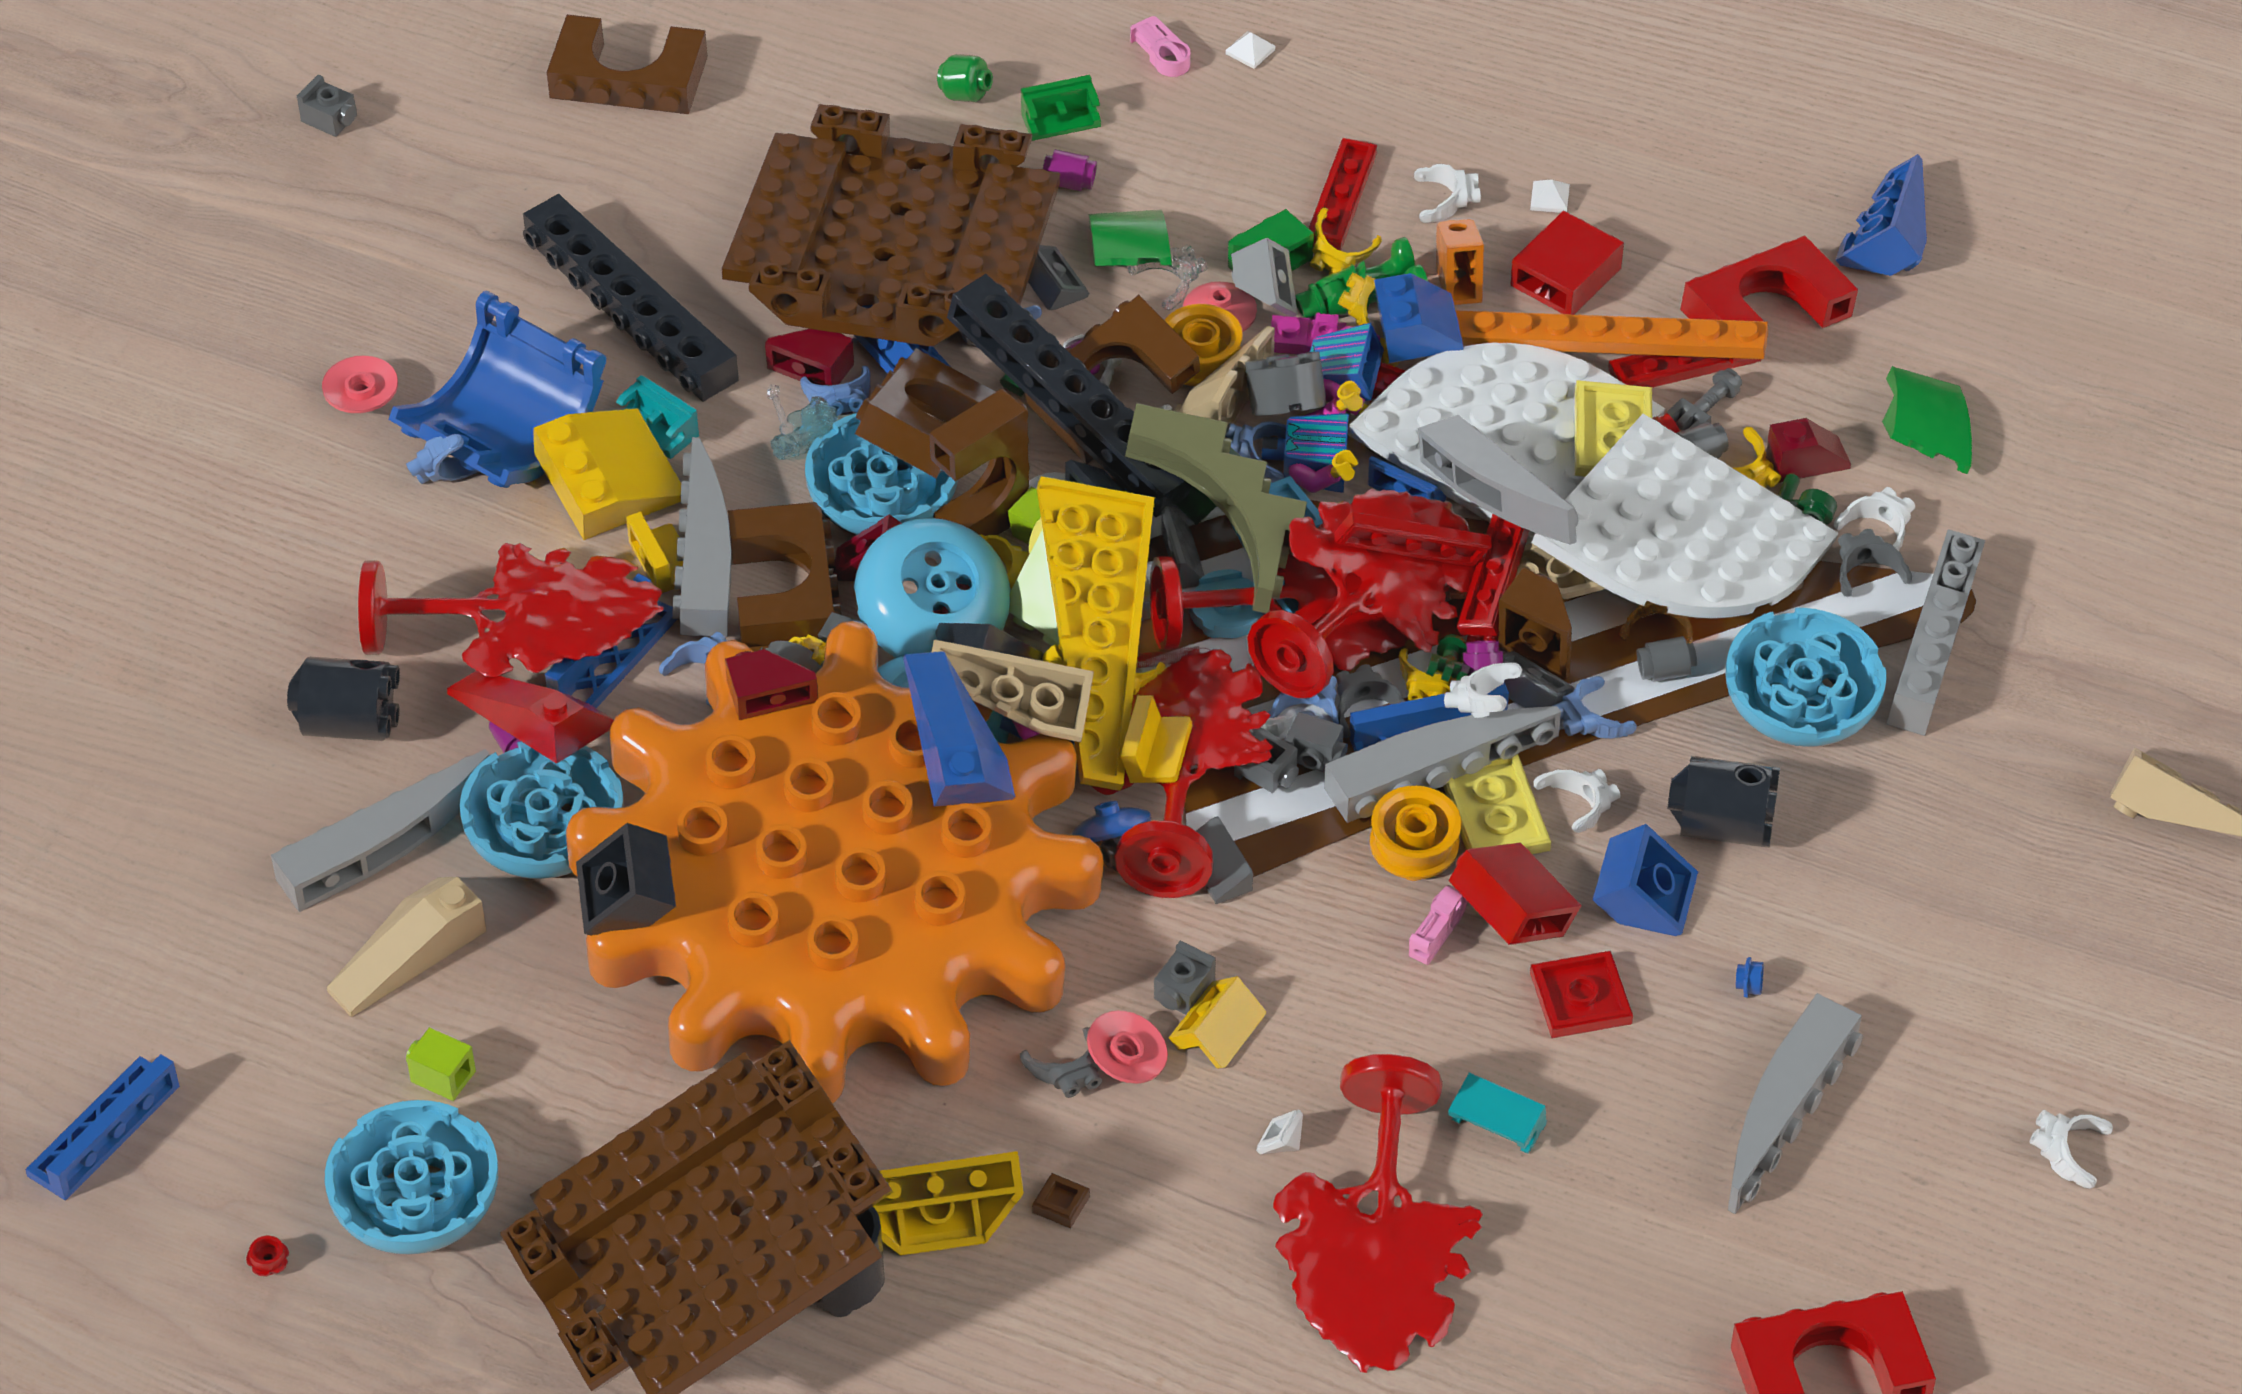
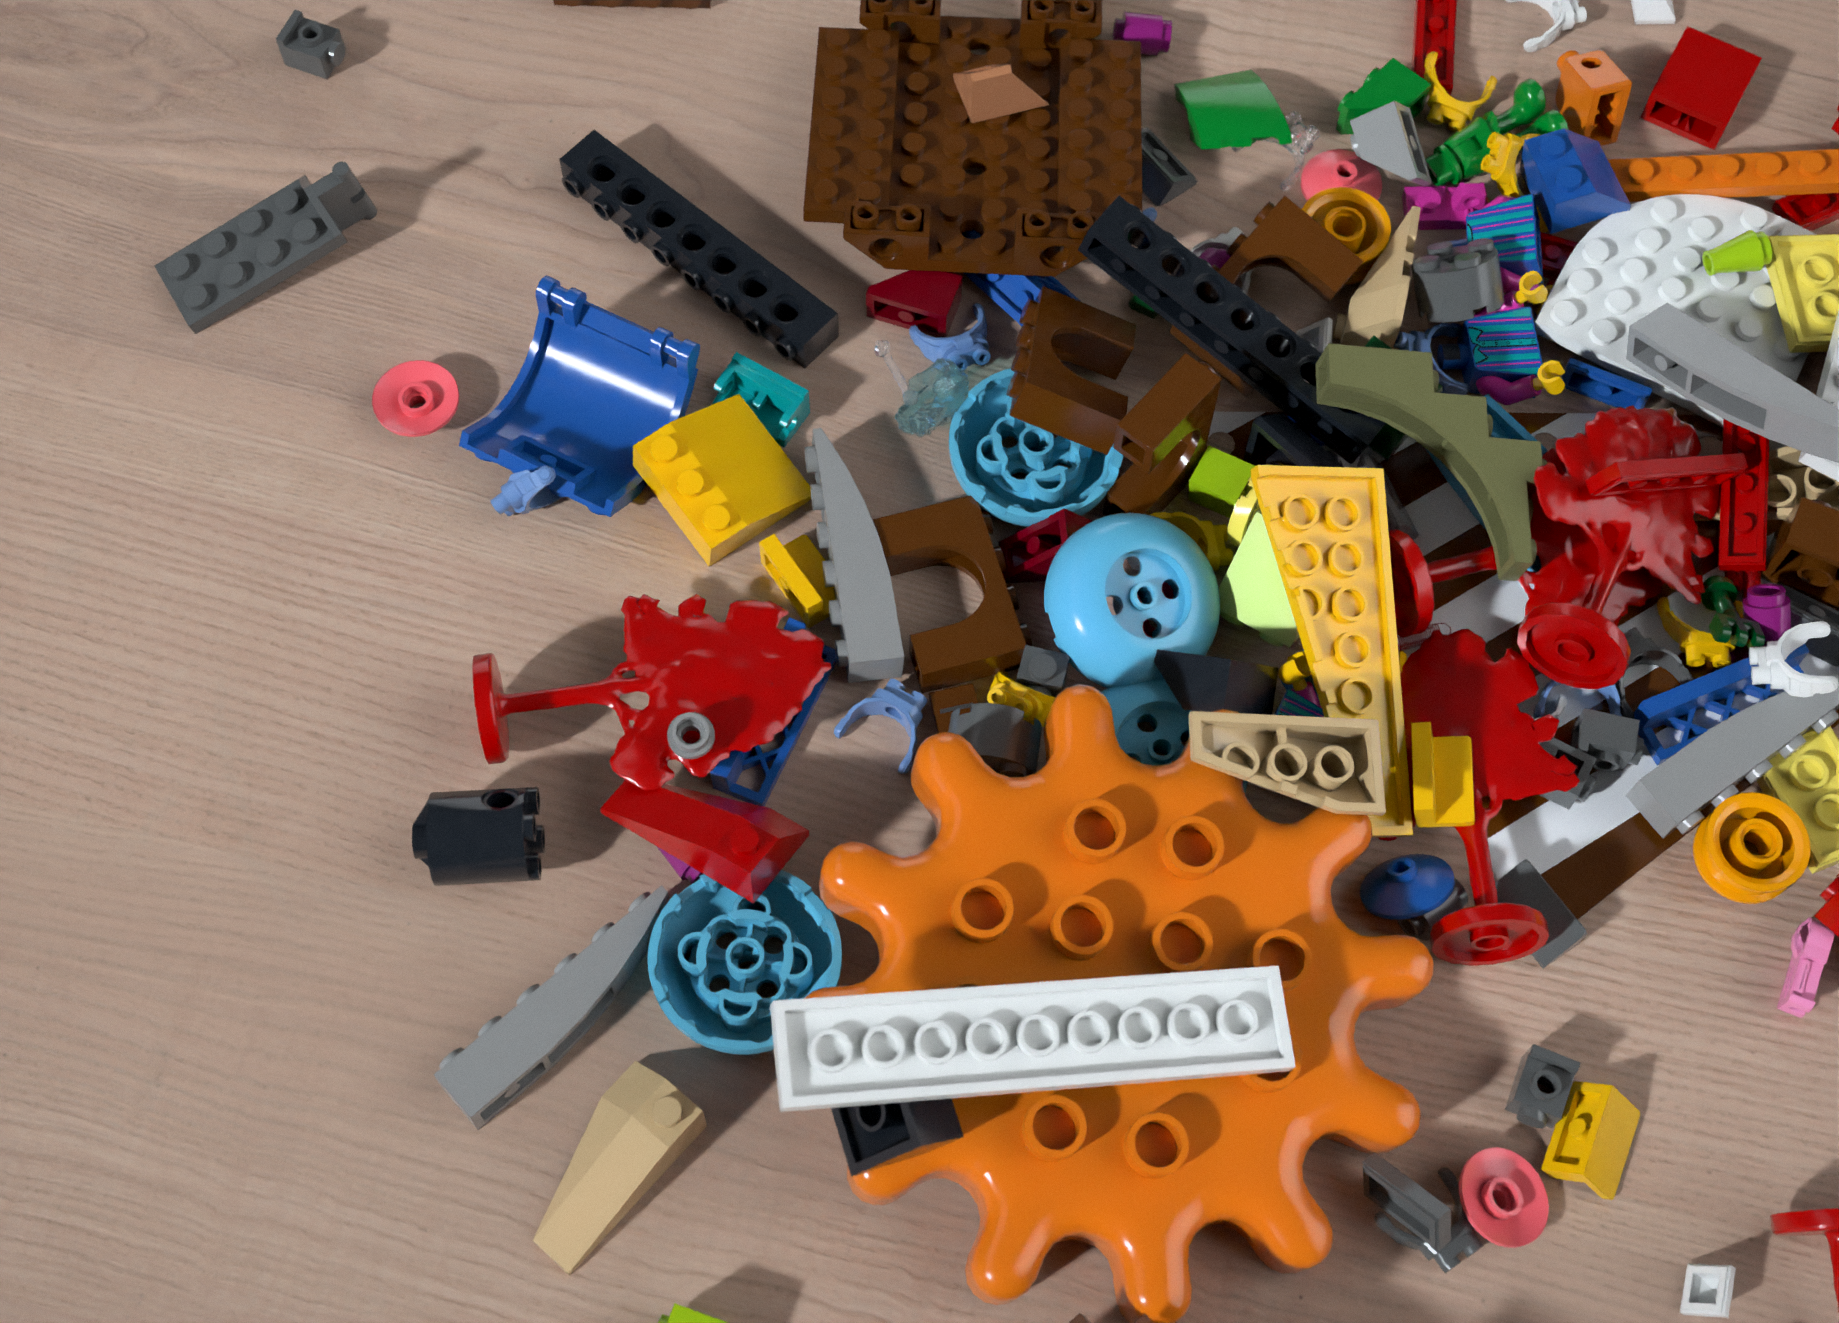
camera: 10 degrees left, 15 degrees up
dark red slope [725,649,818,720] -> none
blue wedge [903,651,1015,807] -> none
medium azure plate [1189,569,1266,638] -> none
none -> dark grey hinge [154,161,377,334]
none -> light grey plate [667,712,715,759]
none -> white plate [770,966,1296,1112]
none -> nougat slope [953,64,1050,123]
none -> dark grey tile [1362,1152,1451,1251]
none -> lime cone [1702,230,1772,276]

